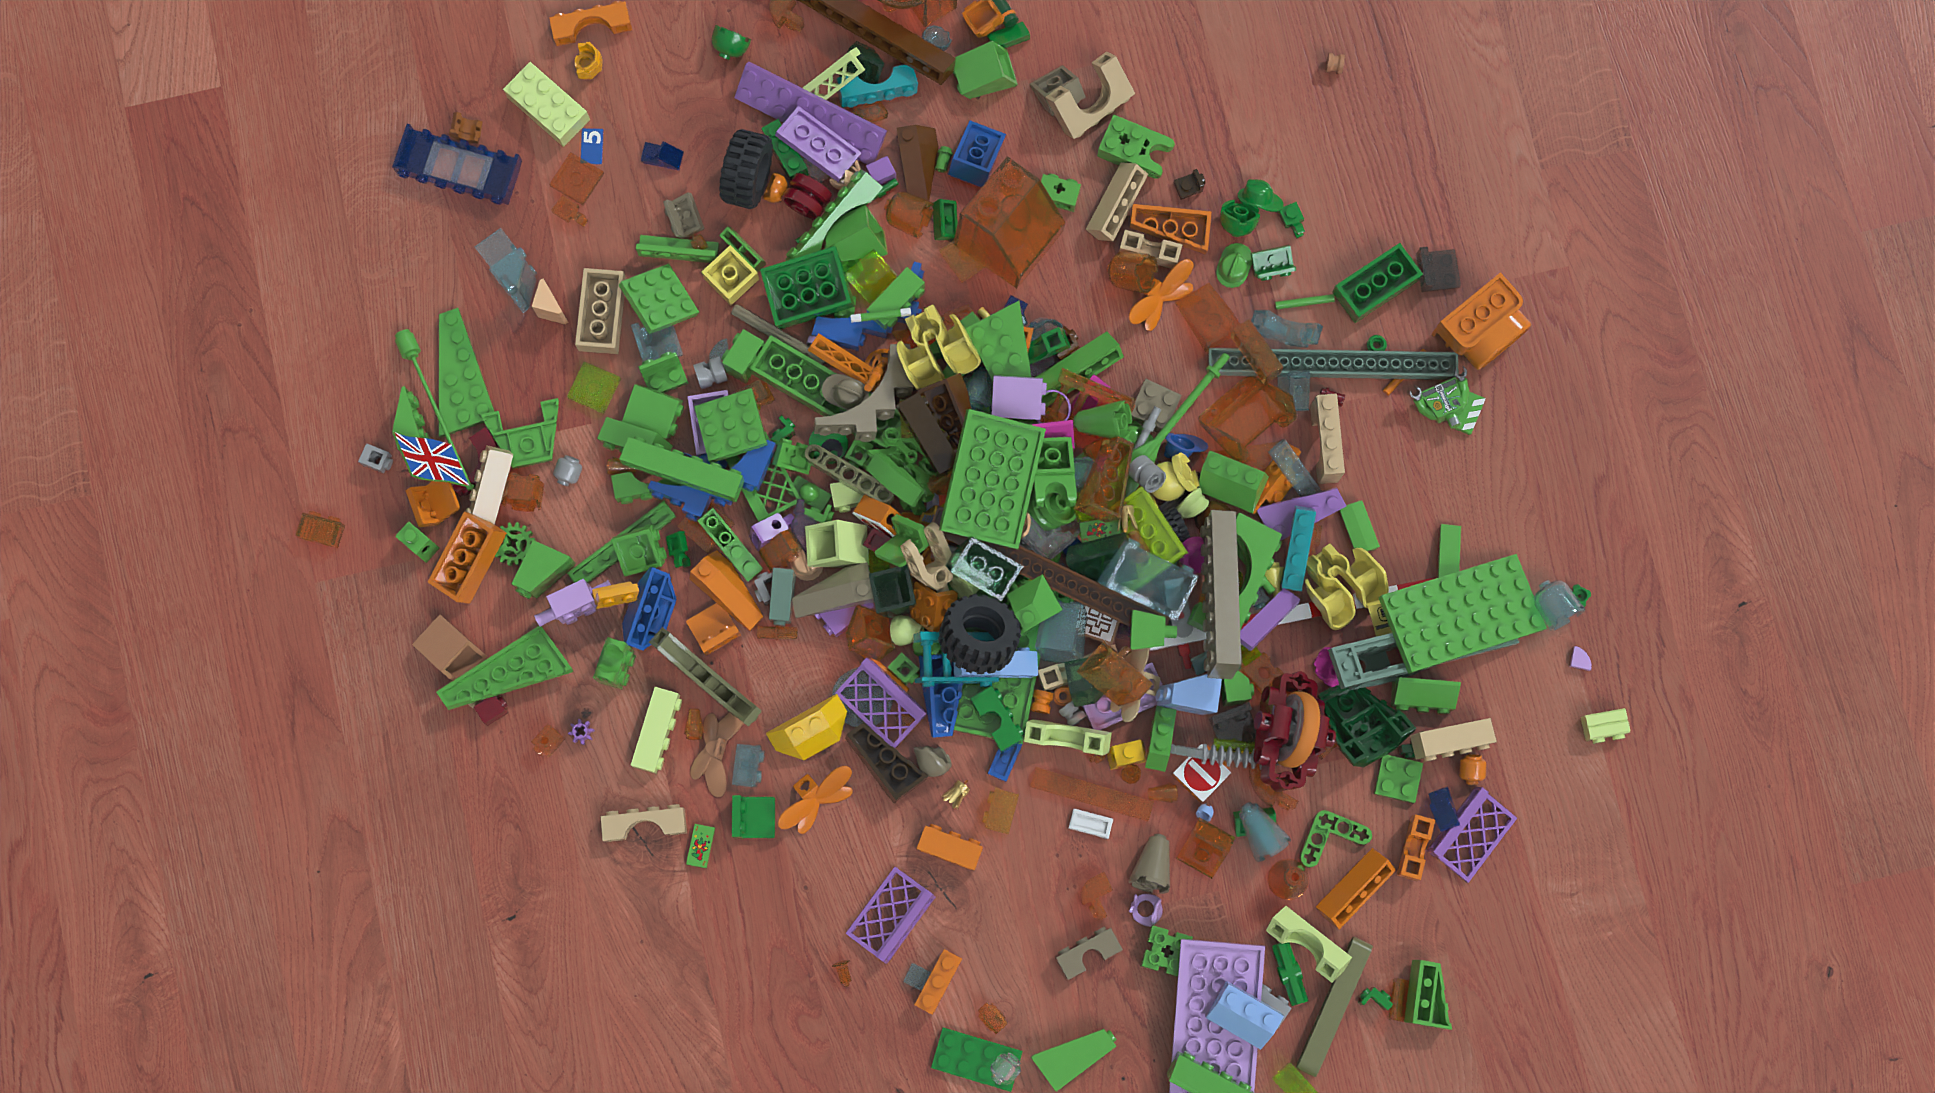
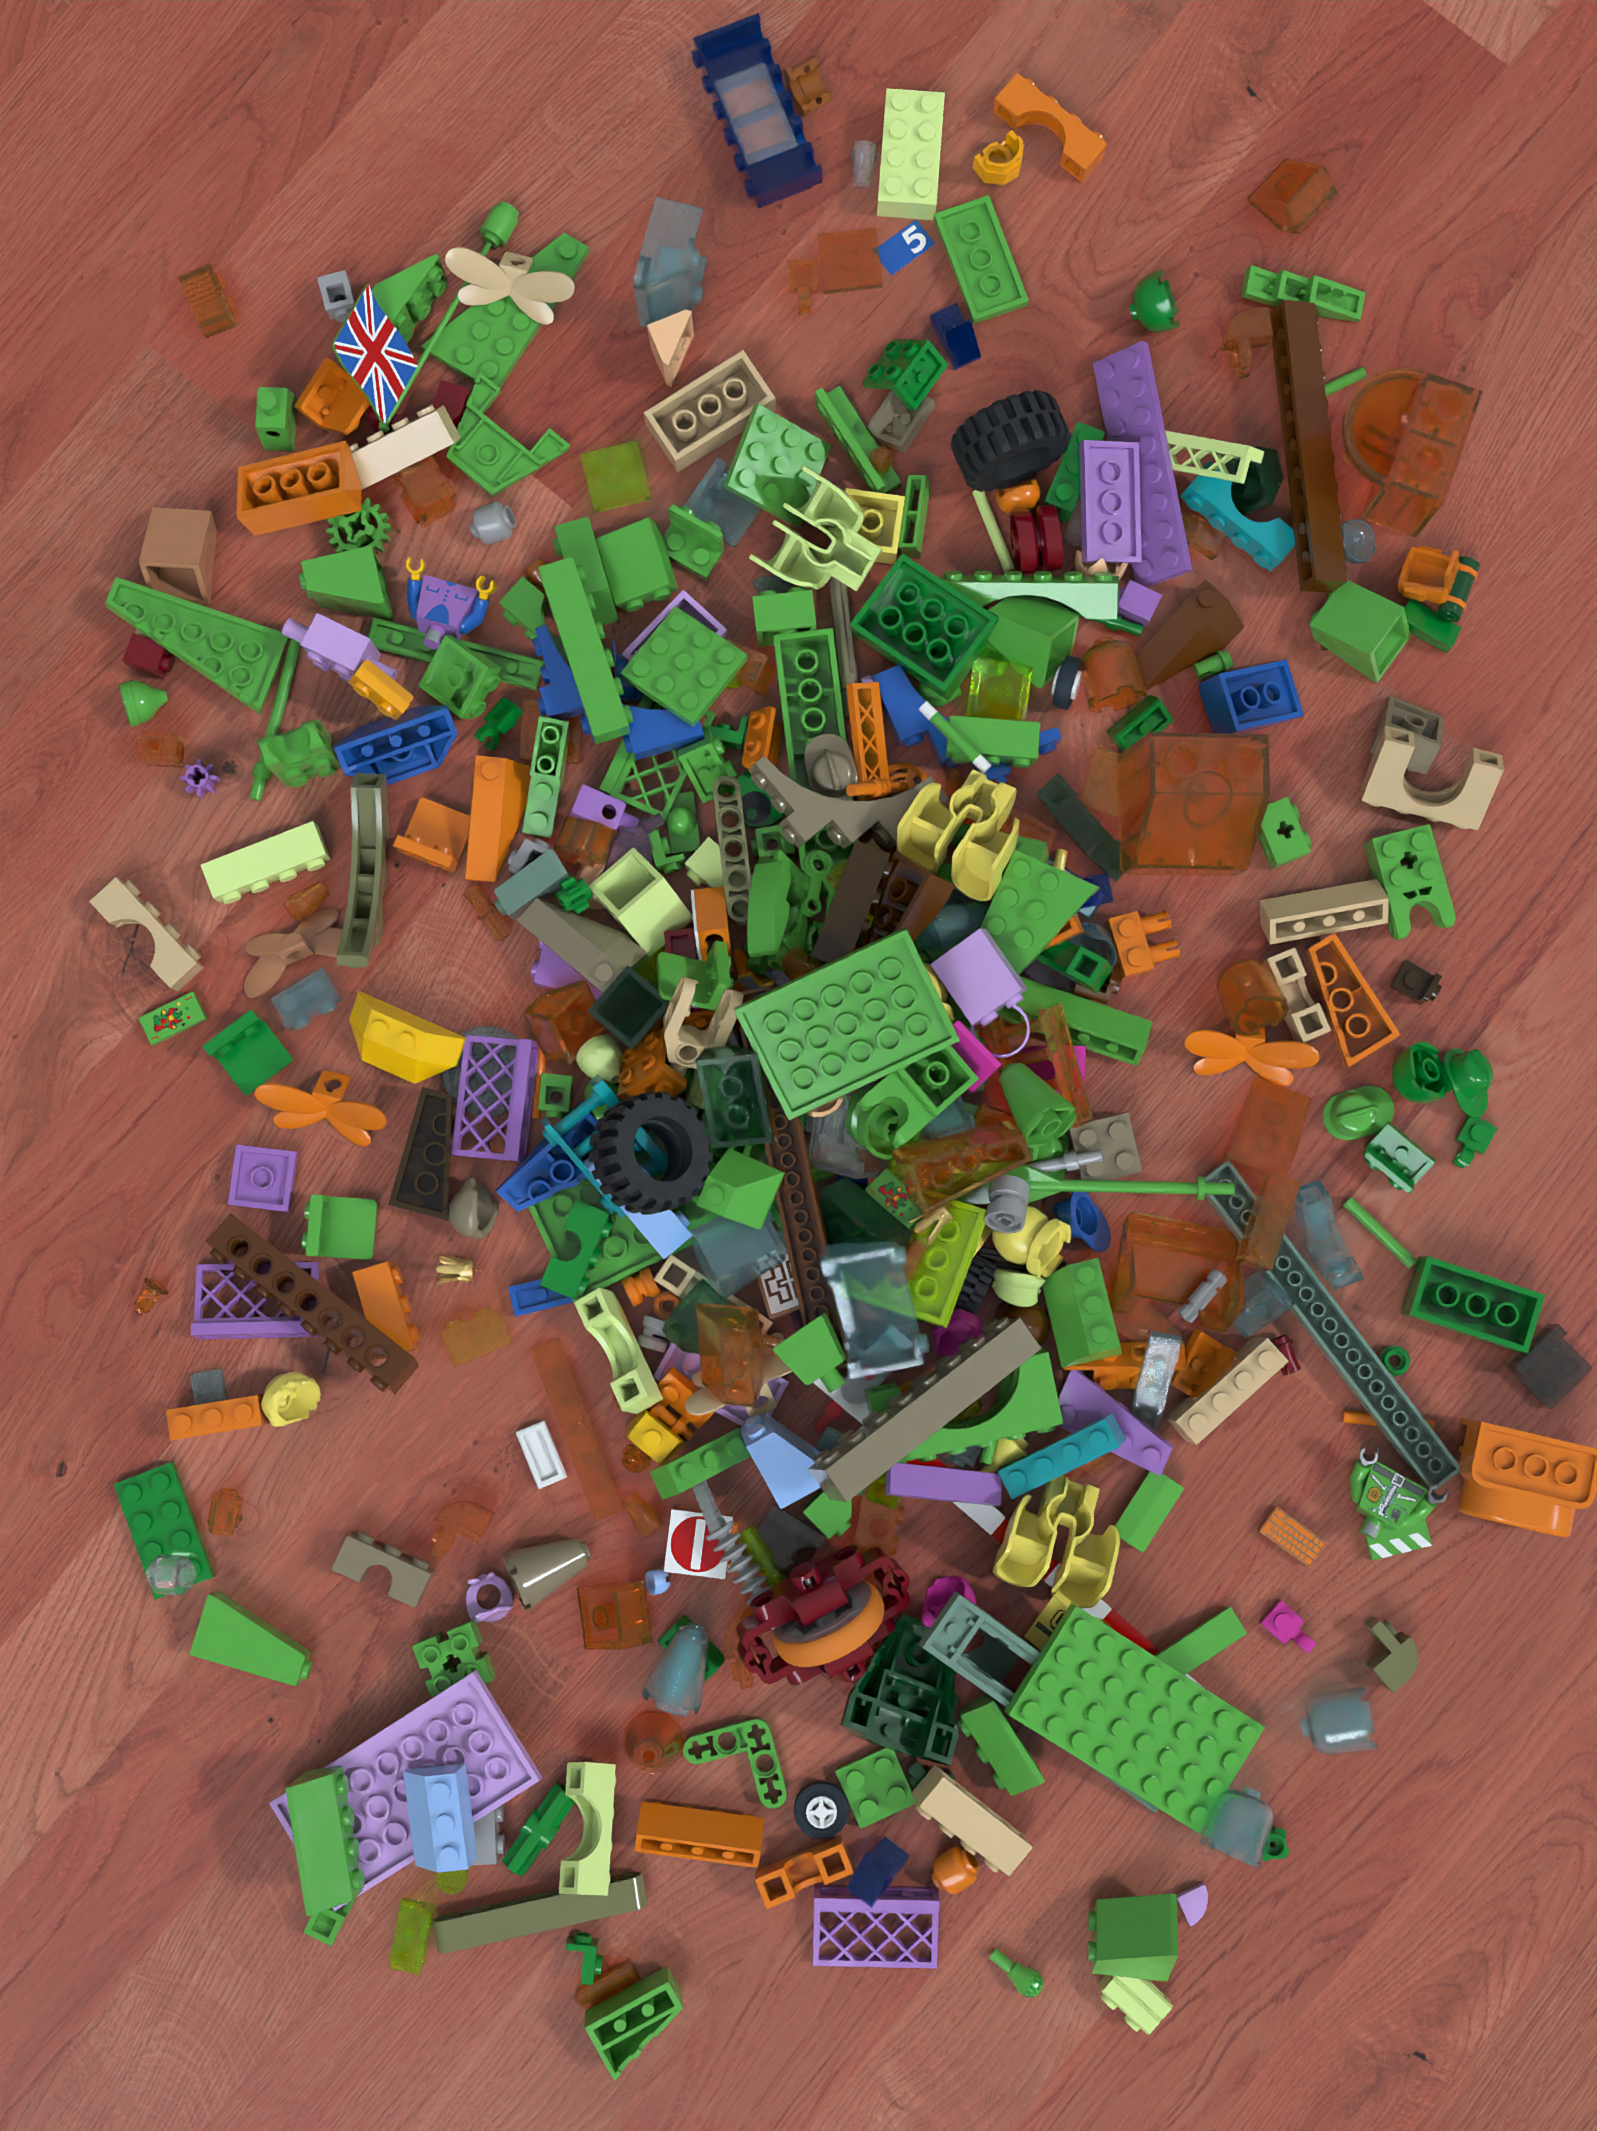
camera: 55 degrees right, 5 degrees up
light grey wheel [693,356,728,389] -> none
none -> bright green helmet [119,680,168,727]
none -> reddish brown brick [206,1213,419,1394]
none -> medium lavender plate [228,1145,299,1212]
none -> bright green bar [249,638,301,802]
none -> light yellow hair [261,1371,321,1427]
none -> bright green bracket [302,1194,378,1260]
none -> torso [406,557,497,650]
none -> clear neon green tile [436,1870,469,1895]
none -> tan piece [445,247,575,325]
none -> green gear [555,876,593,914]
none -> orange plate [648,1366,717,1441]
none -> orange bracket [741,706,783,769]
none -> yellowish green piece [749,465,883,591]
none -> black wheel [794,1781,849,1839]
none -> clear cone [850,140,879,188]
none -> green bracket [862,339,949,410]
none -> bright green plate [933,195,1029,325]
none -> yellowish green bar [972,490,1015,572]
none -> bright green piece [988,1948,1044,1998]
none -> clear green slope [1035,773,1137,882]
none -> black wheel [1051,655,1083,710]
none -> bright green slope [1087,1894,1178,1982]
none -> orange brick [1104,910,1180,981]
none -> orange bracket [1165,1329,1237,1398]
none -> light grey axle [1178,1269,1227,1323]
none -> orange tile [1258,1506,1327,1568]
none -> dark pink plate [1260,1599,1316,1653]
none -> clear light blue cylinder [1300,1686,1377,1755]
none -> olive brick [1364,1617,1418,1693]

